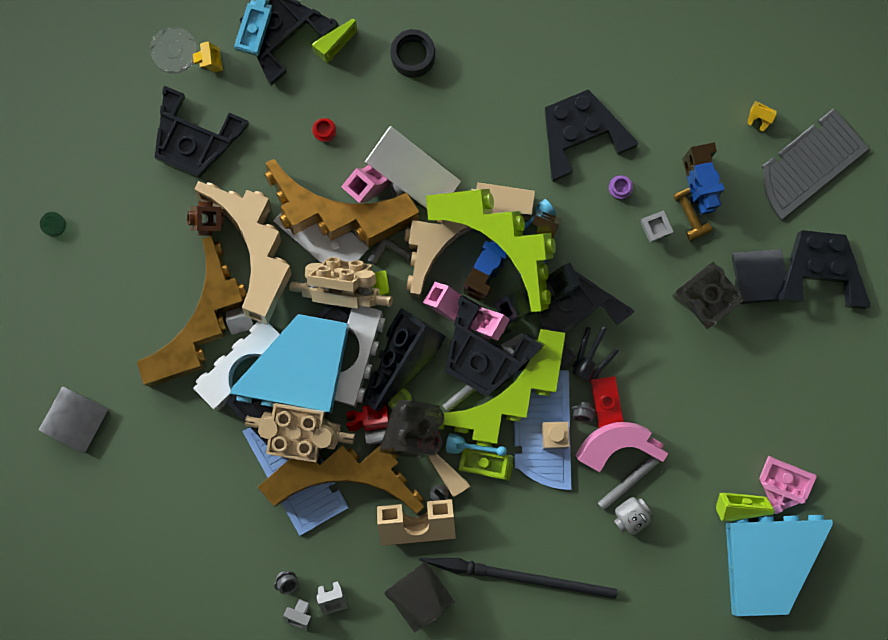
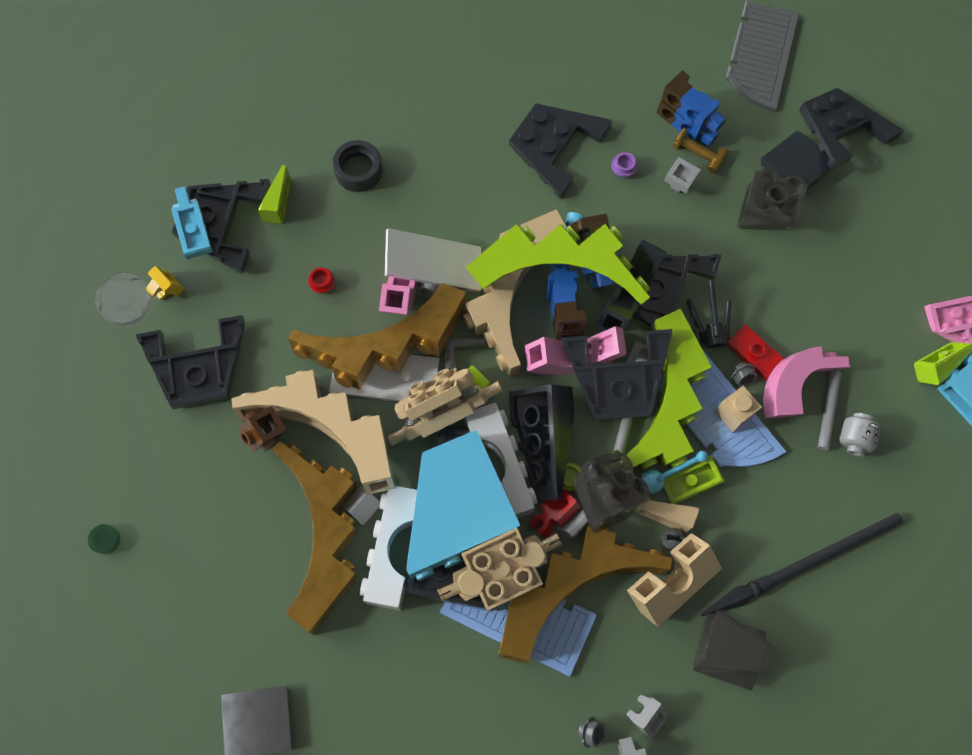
camera: 40 degrees left, 10 degrees down
yellow tile [748,101,777,131] -> none

